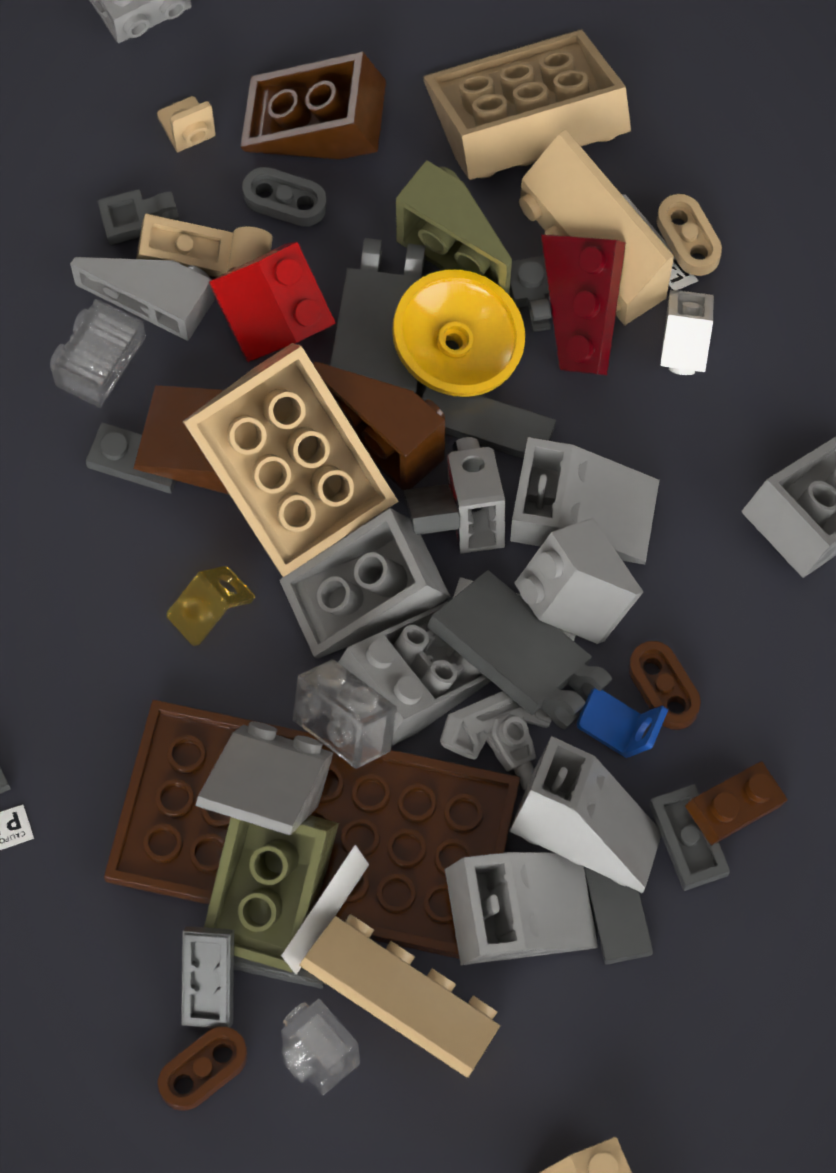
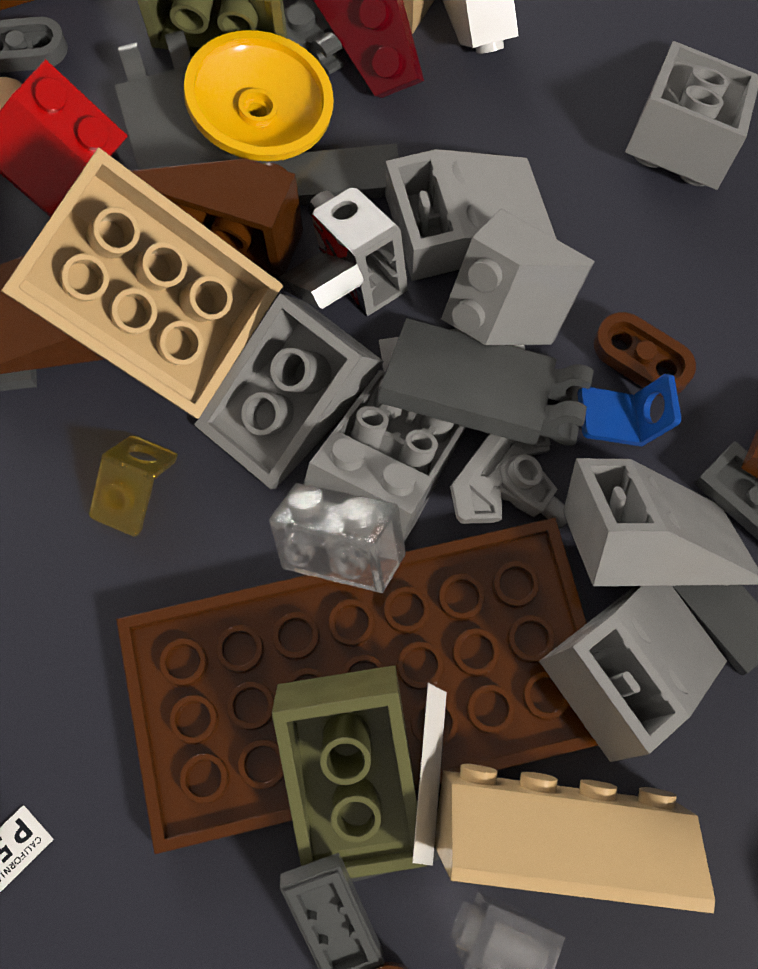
camera: 25 degrees left, 5 degrees up
light grey slope [195,722,333,835] -> none

